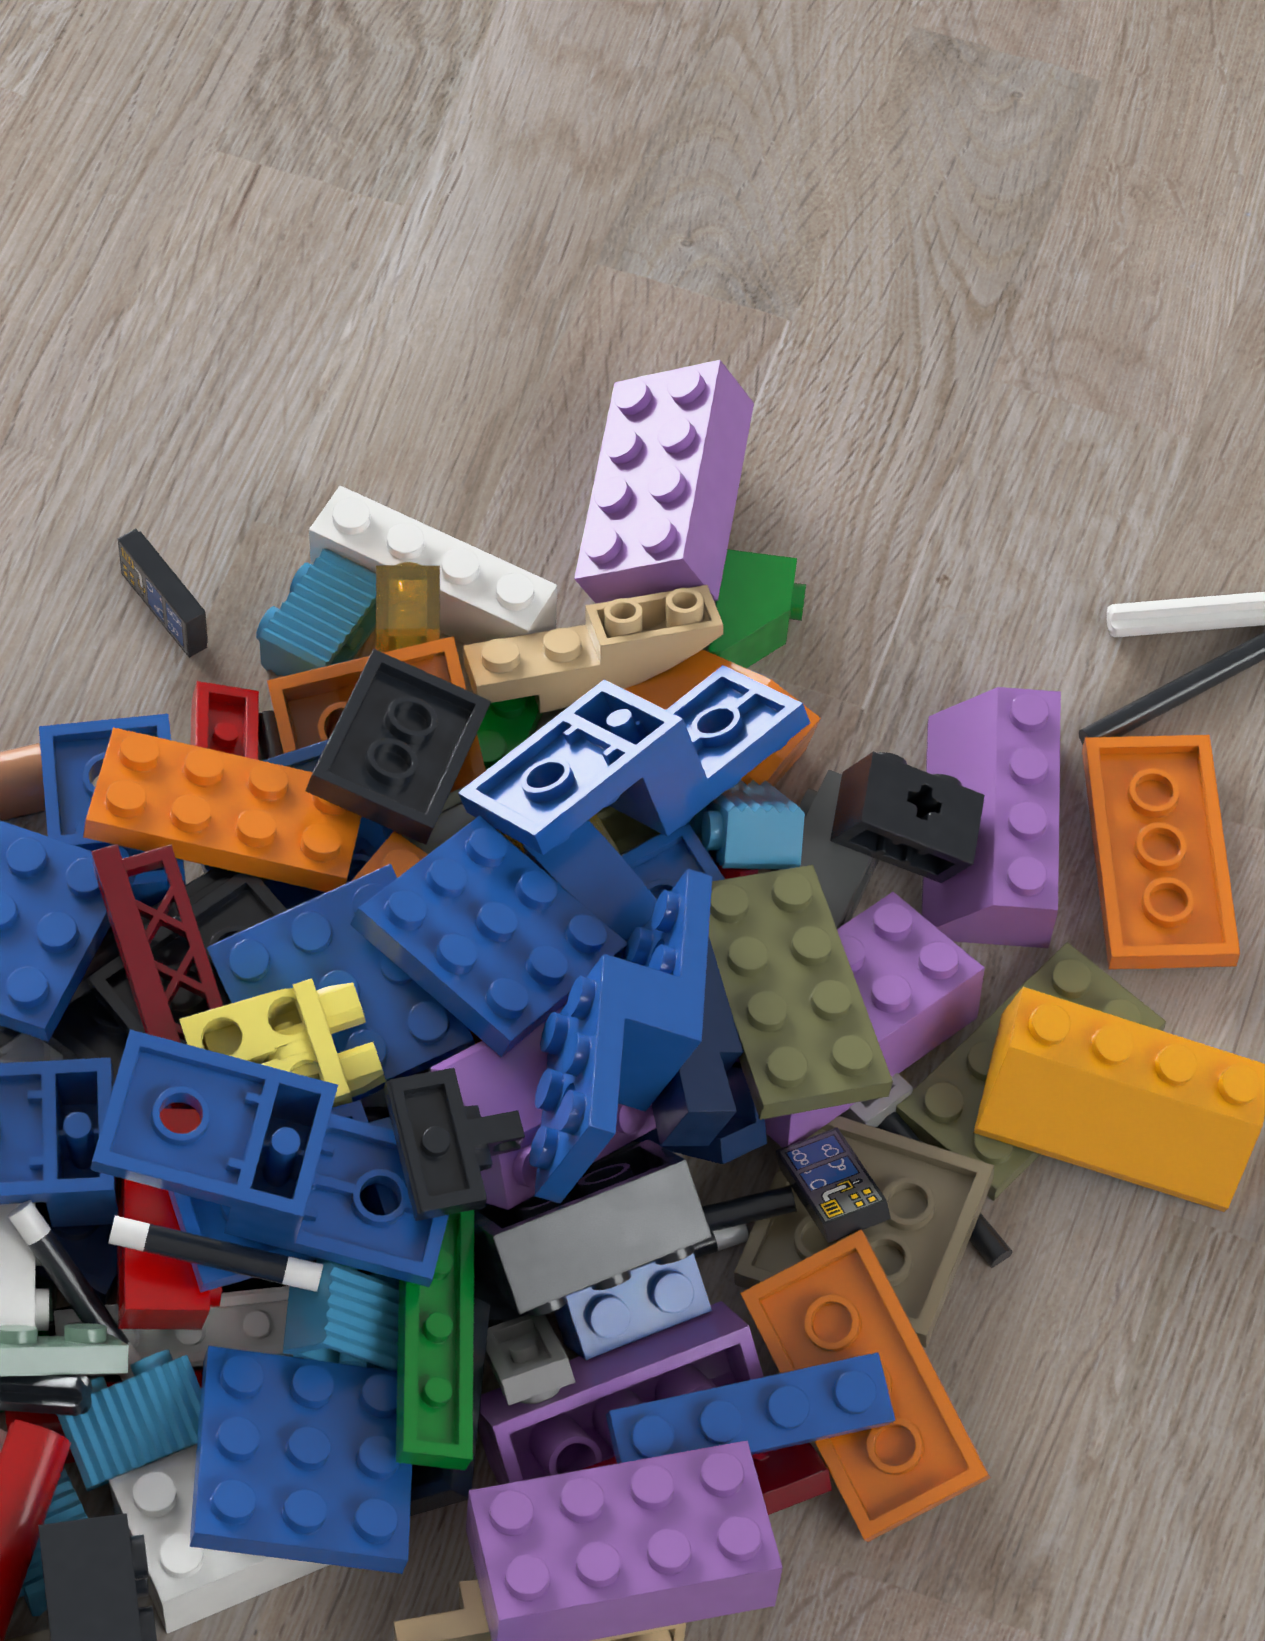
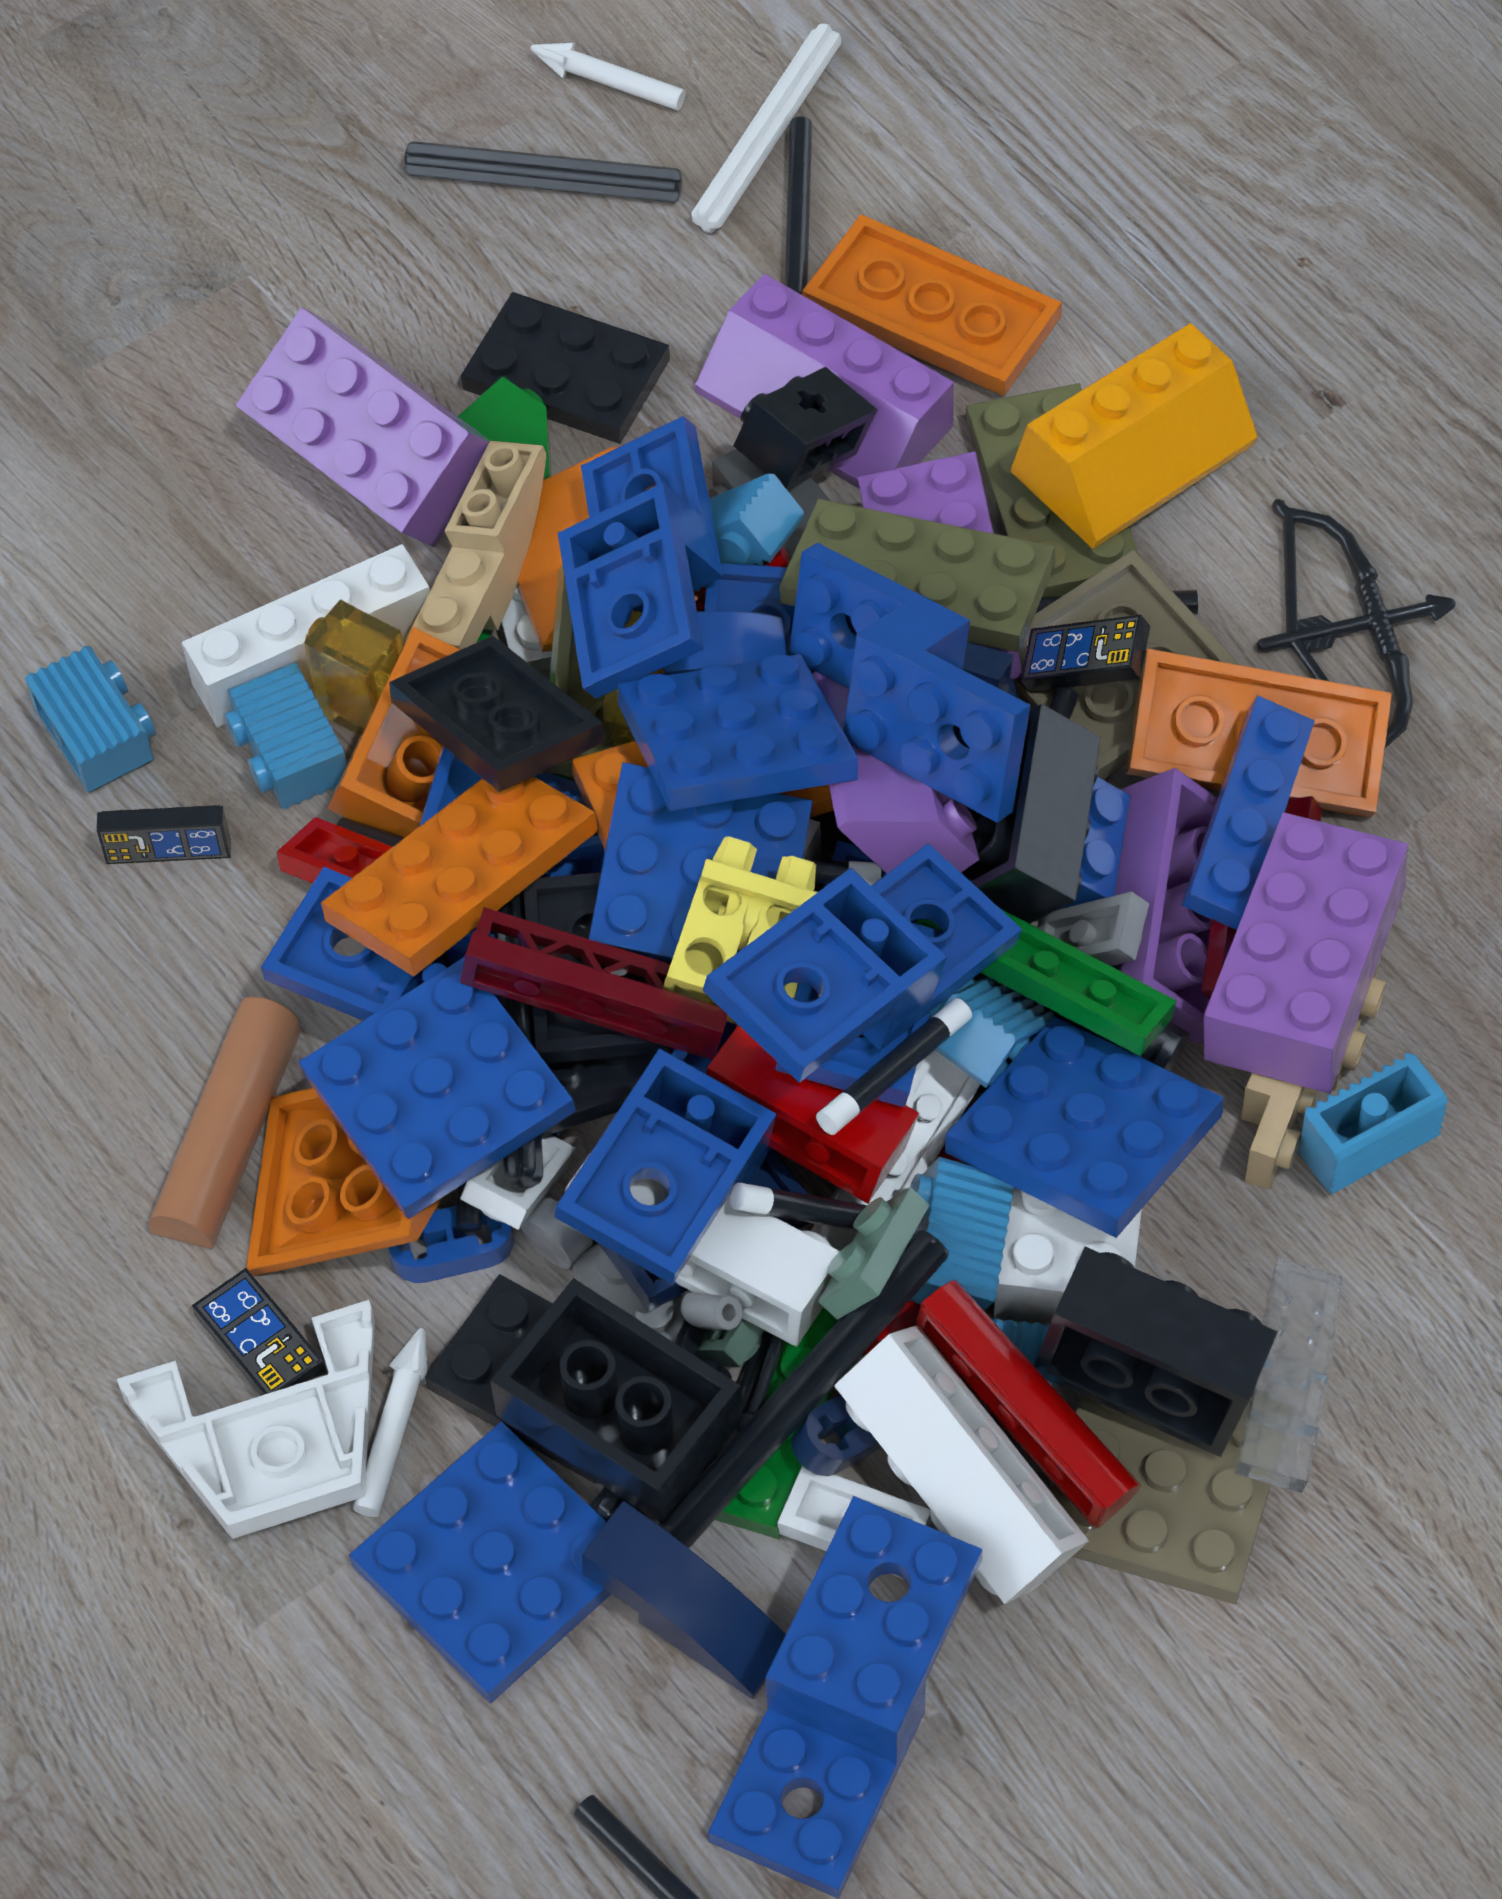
camera: 50 degrees left, 0 degrees up
black hinge [383,1068,525,1221] -> none
none -> dark azure brick [25,646,156,793]
none -> black axle [404,141,682,203]
none -> black plate [461,292,670,444]
none -> white piece [530,42,686,111]
none -> black piece [1257,499,1456,748]

